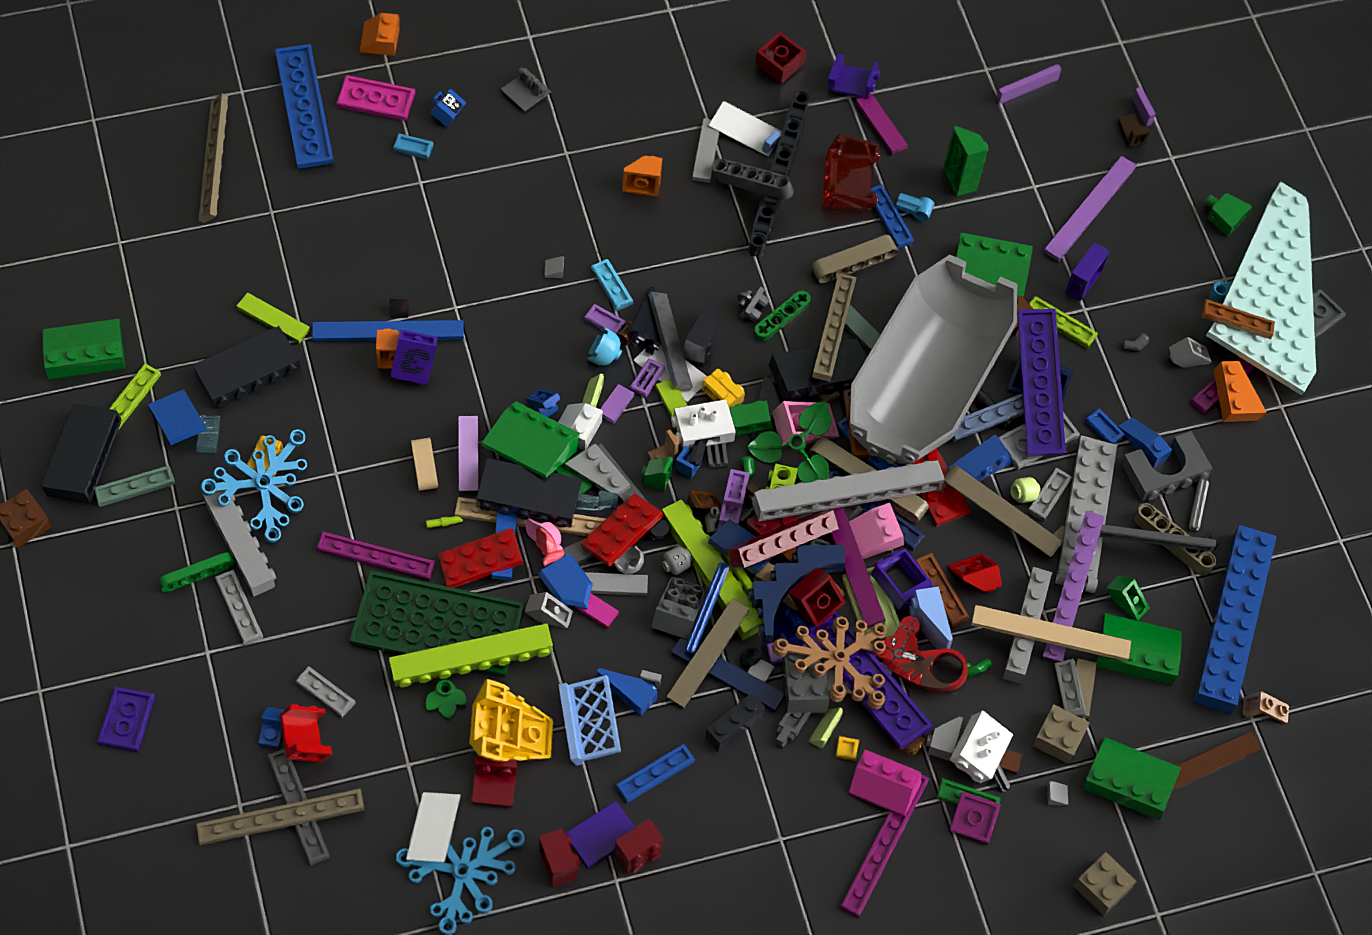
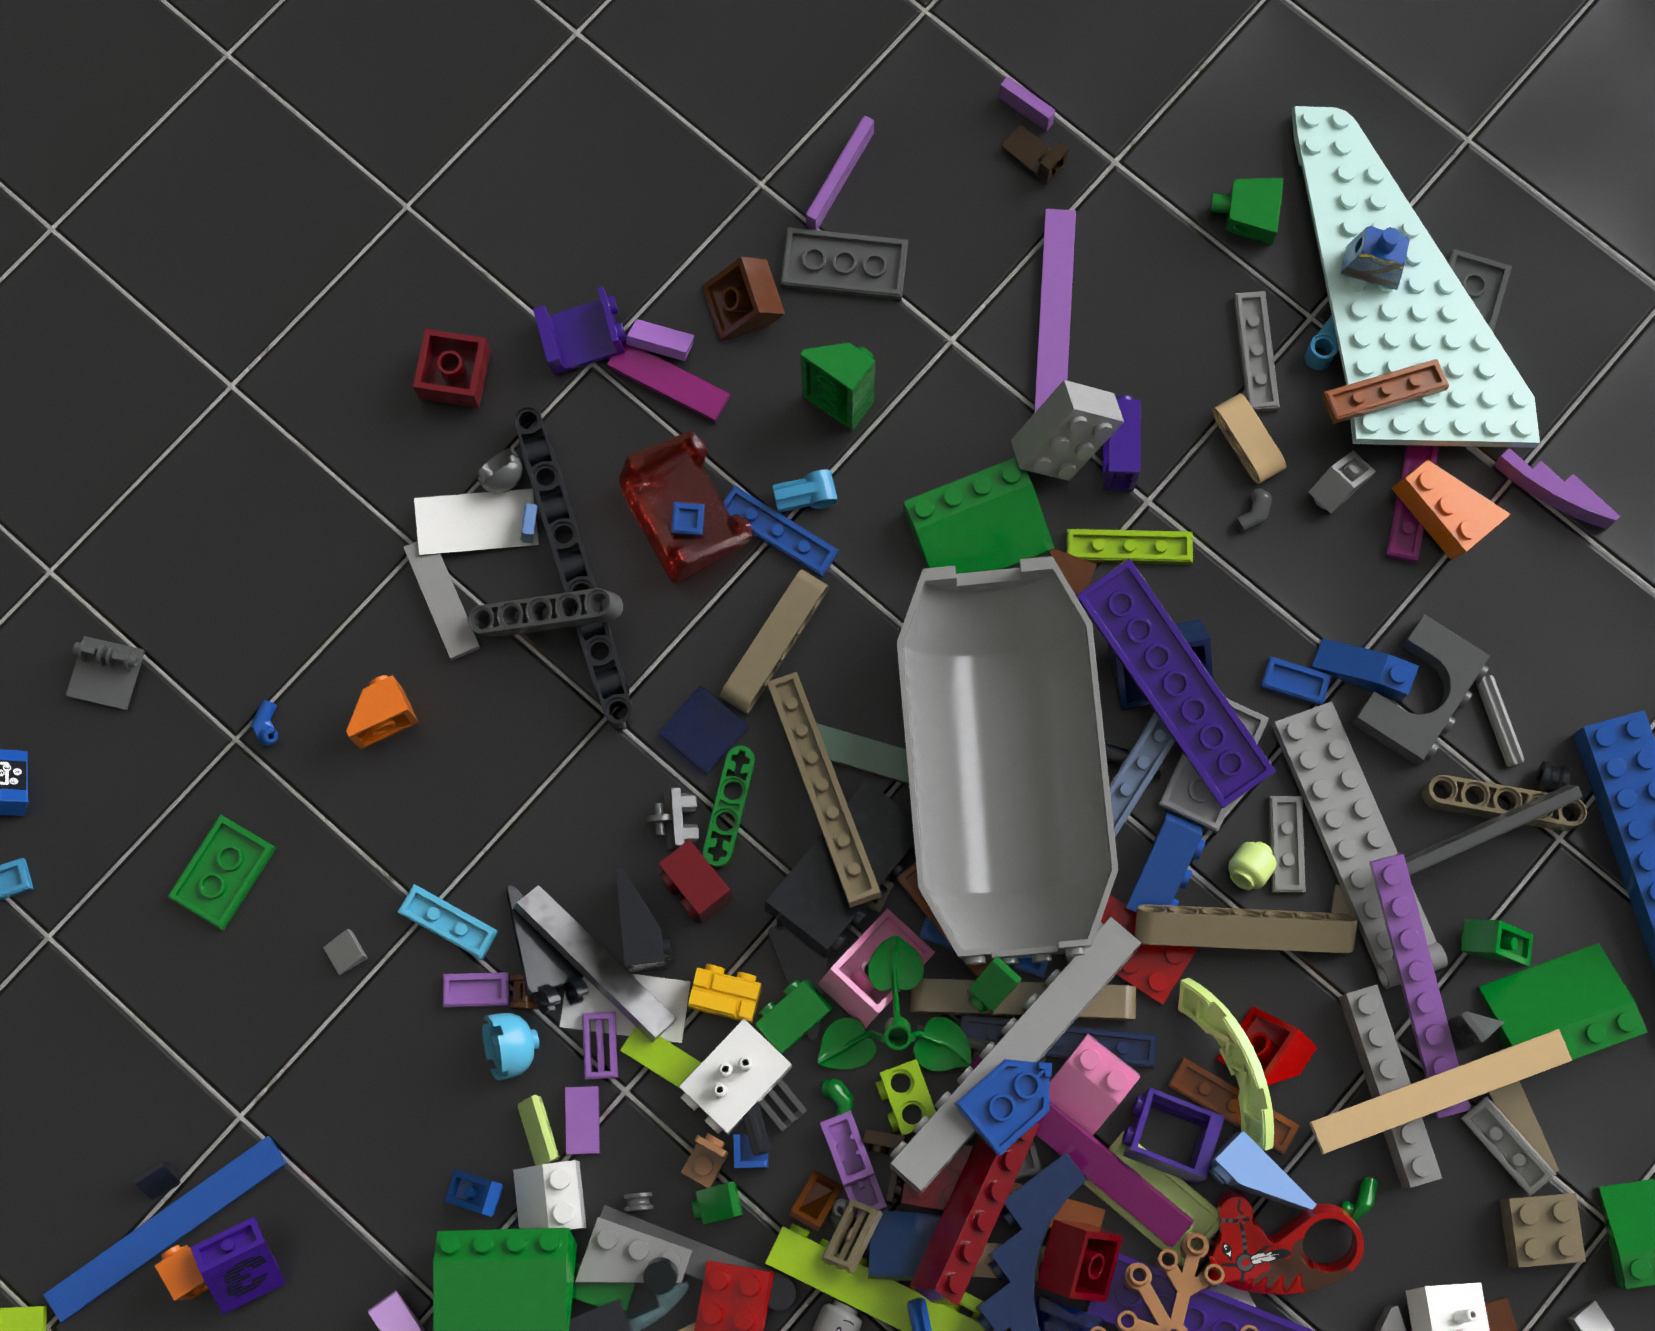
camera: 25 degrees left, 15 degrees up
none -> green tile [167,814,276,931]
none -> blue arm [251,699,278,746]
none -> dark grey hair [478,448,524,493]
none -> dark grey bush [623,1192,654,1212]
none -> medium lavender tile [626,319,695,361]
none -> black tile [643,1257,679,1294]
none -> clear blue tile [659,686,749,775]
none -> dark red brick [659,839,733,923]
none -> blue tile [670,502,705,537]
none -> reddish brown slope [702,257,785,341]
none -> dark grey tile [780,227,909,301]
none -> dark tan tile [821,1199,883,1274]
none -> blue tile [954,1059,1052,1156]
none -> green slope [967,956,1022,1014]
none -> light grey brick [1011,380,1124,481]
none -> yellowish green tile [1178,978,1274,1151]
none -> tan beam [1212,393,1286,484]
none -> light grey tile [1233,291,1280,412]
none -> blue torso [1340,226,1410,290]
none -> dark grey slope [1447,1011,1504,1048]
none -> medium lavender slope [1493,448,1620,529]

